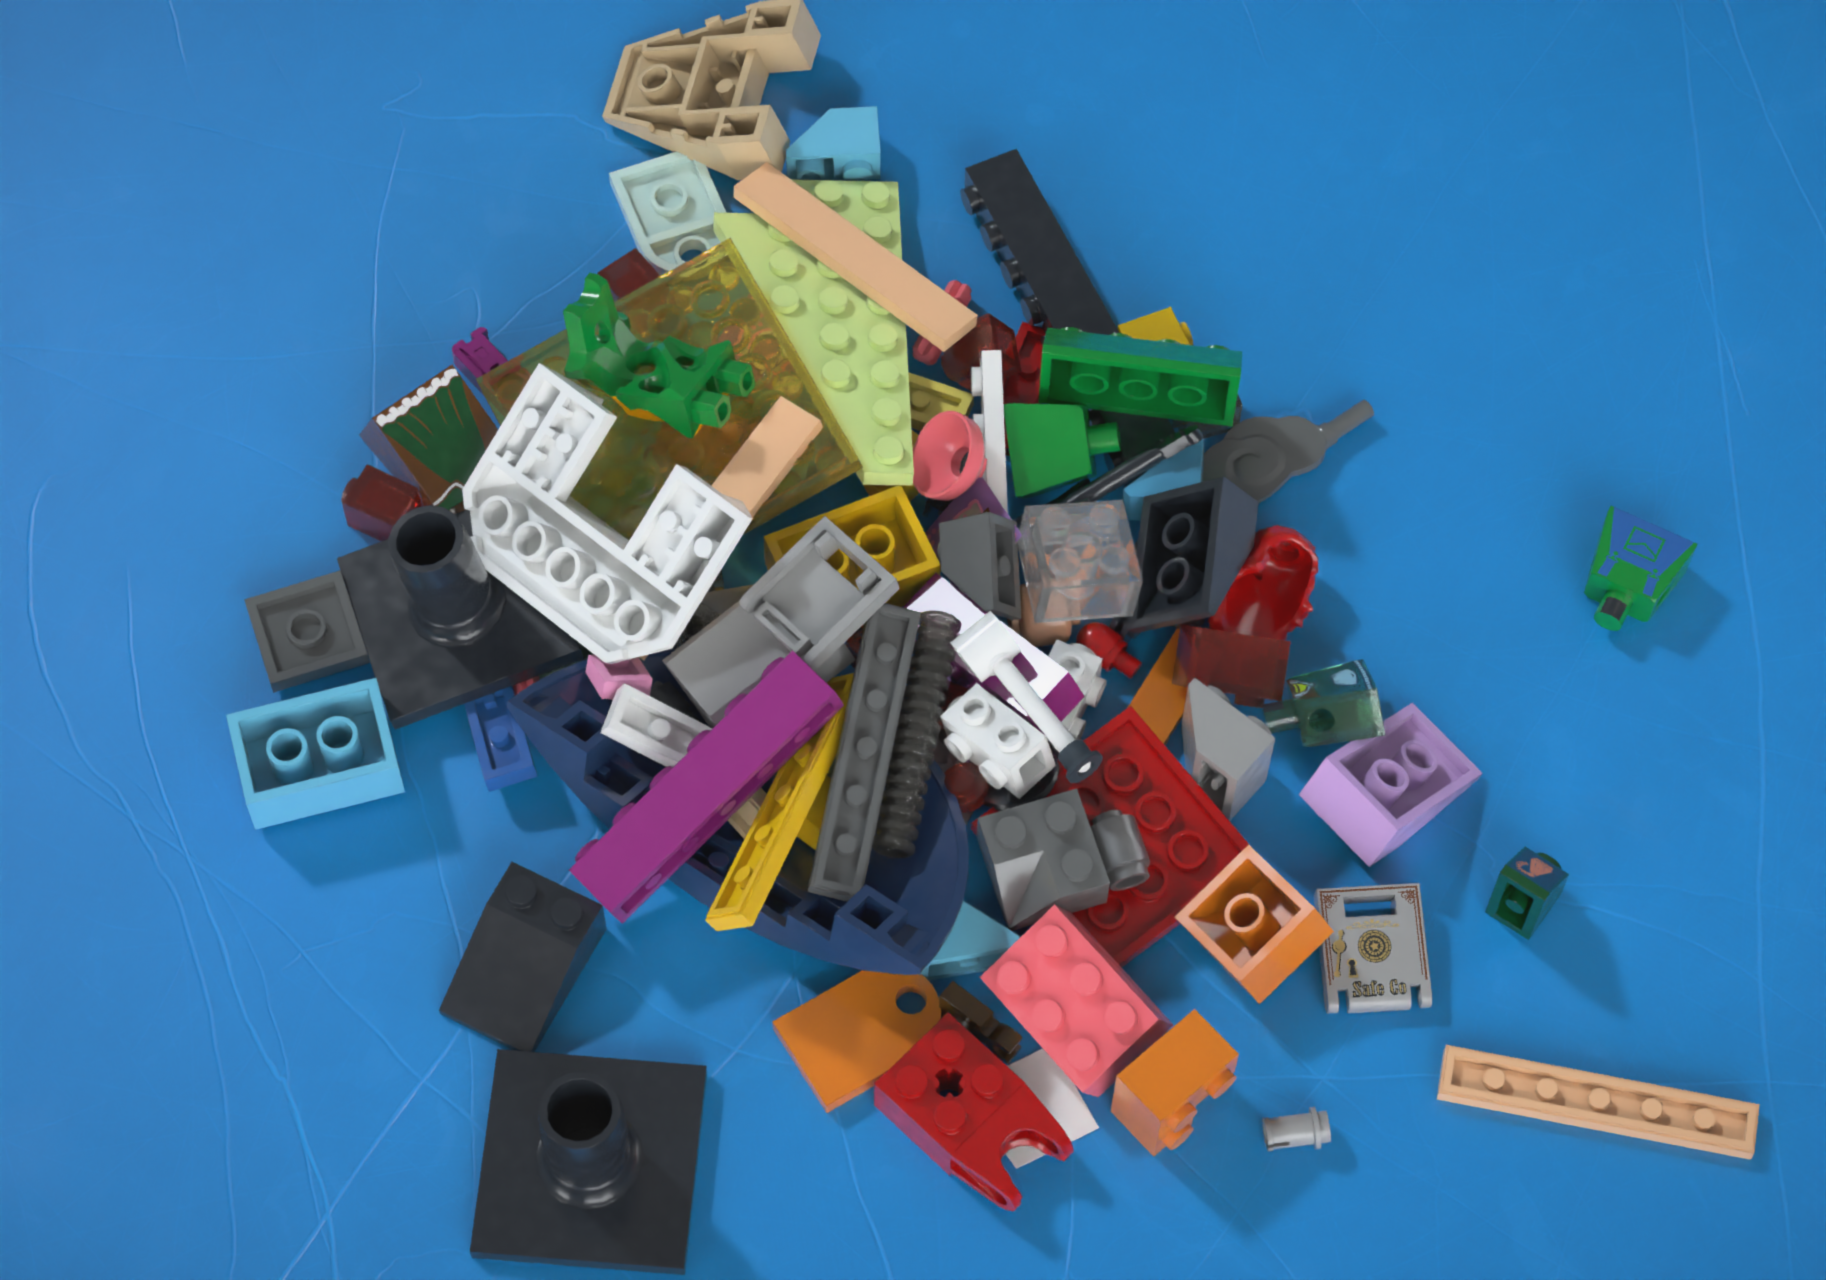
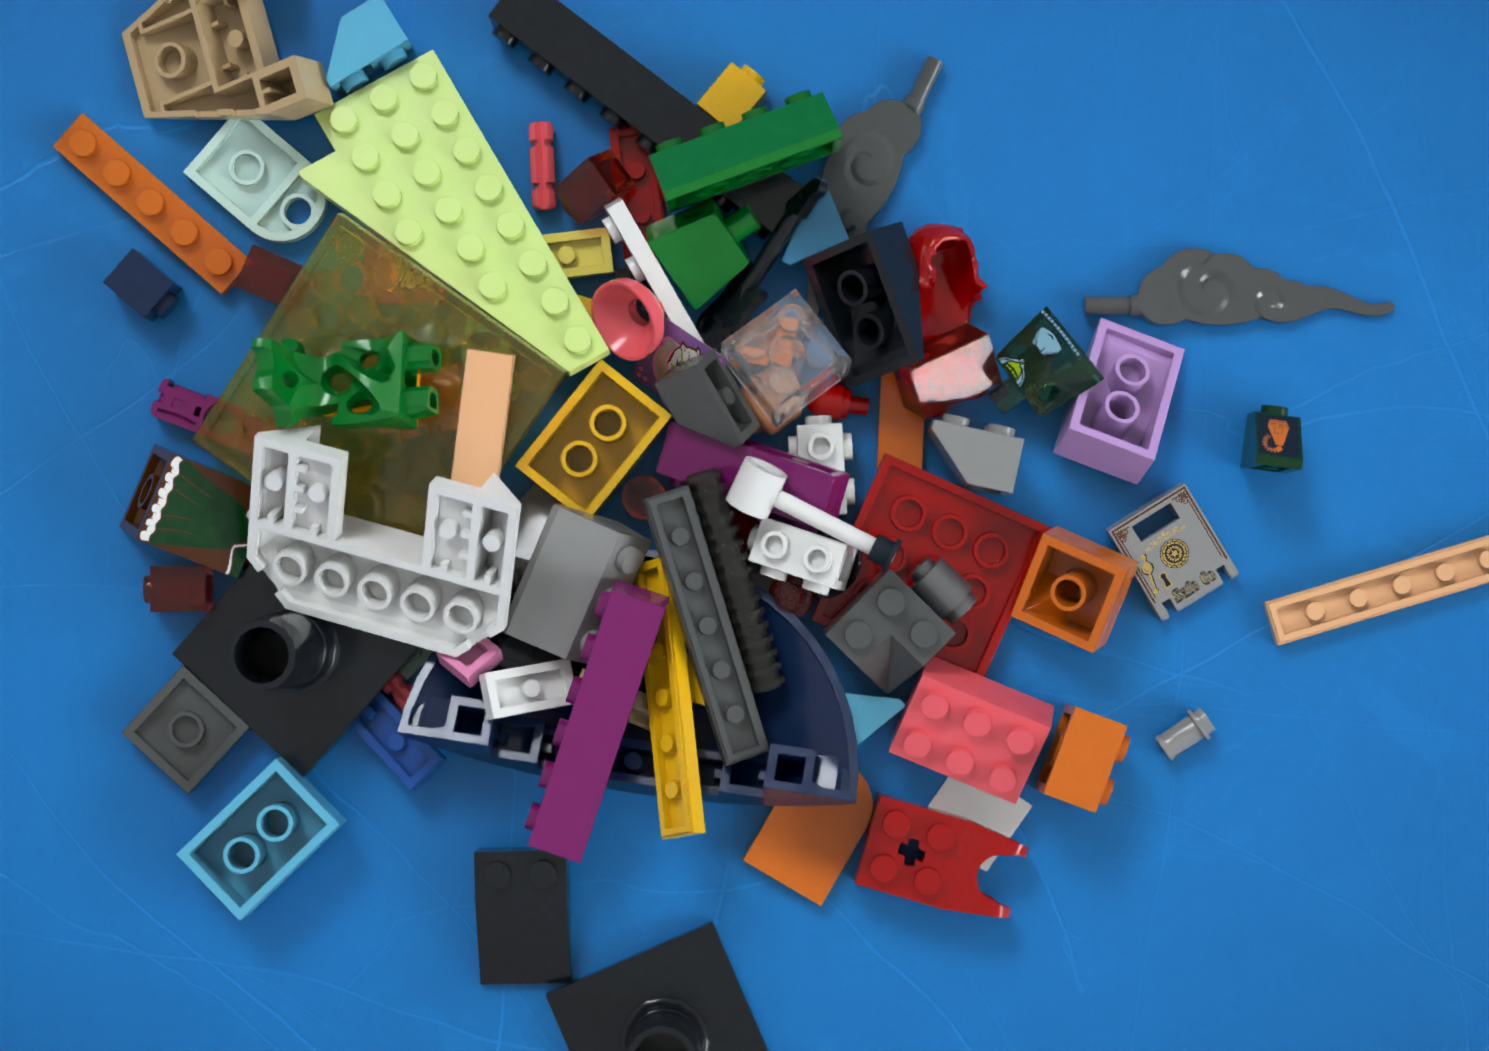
camera: 25 degrees left, 25 degrees up
light nougat tile [733,162,978,352] -> none
light grey container [739,516,900,670] -> none
dark brown plate [939,981,1022,1064] -> none
torso [1584,506,1697,631] -> none
none -> orange plate [53,113,254,296]
none -> dark blue brick [103,248,183,322]
none -> dark grey piece [1083,248,1395,326]

